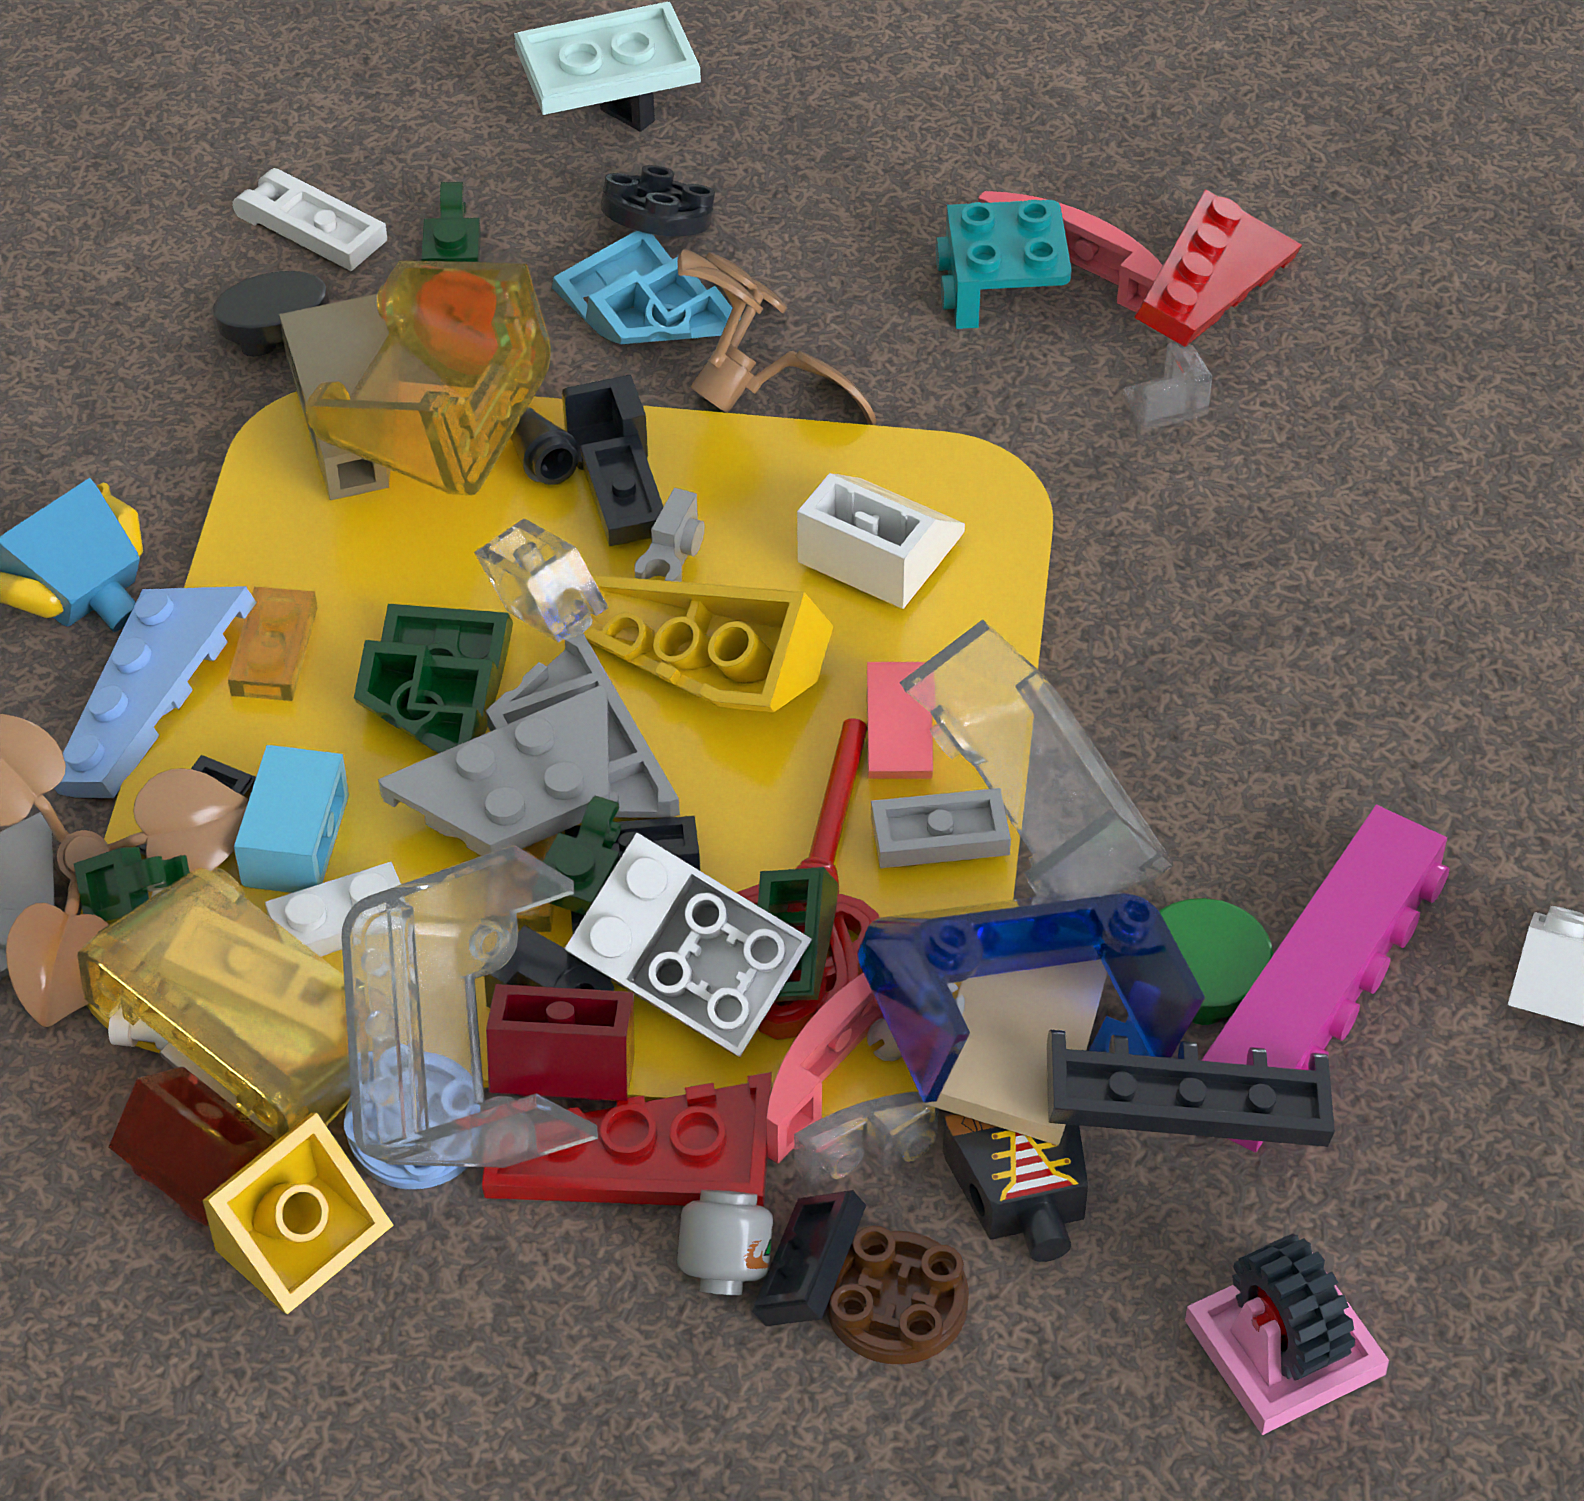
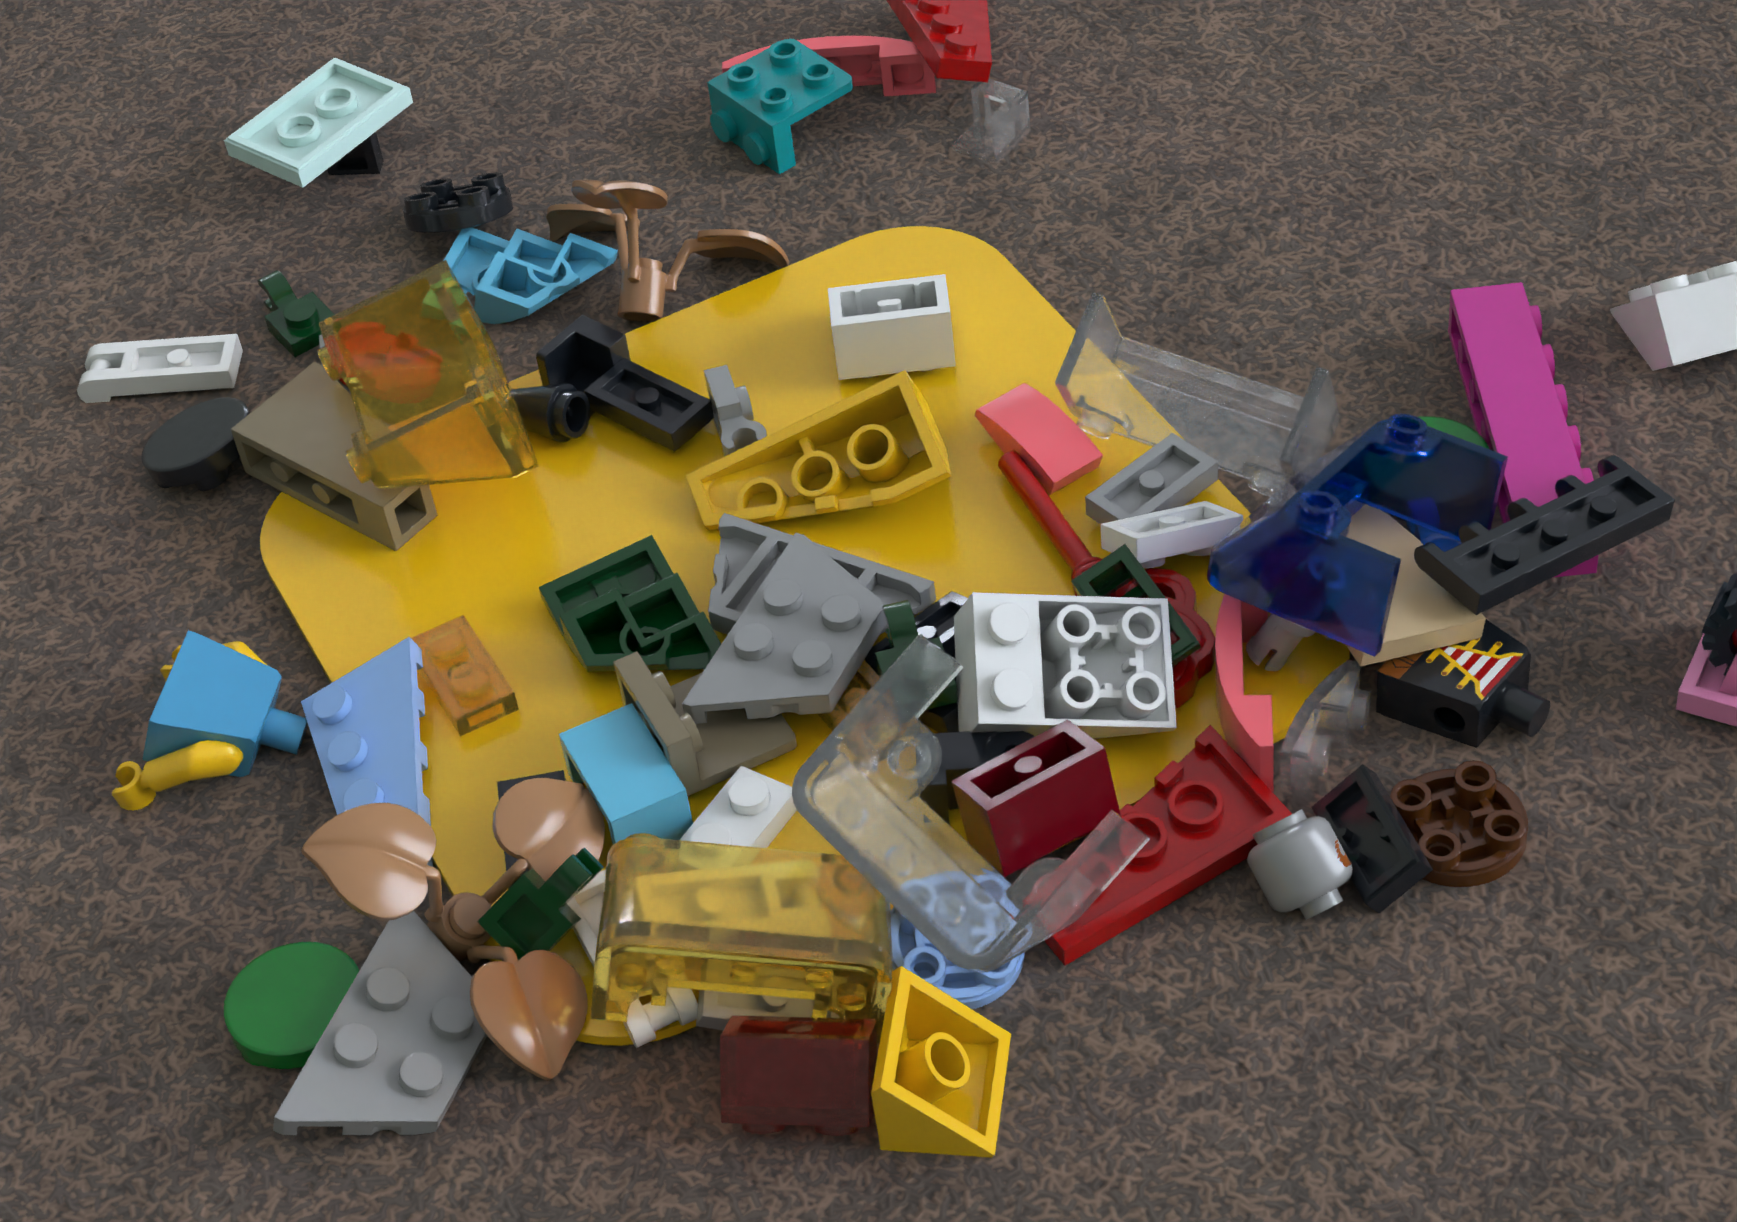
camera: 30 degrees left, 5 degrees down
clear brick [474,518,609,643] -> none
none -> dark tan bracket [613,652,797,796]
none -> white plate [1101,501,1243,568]

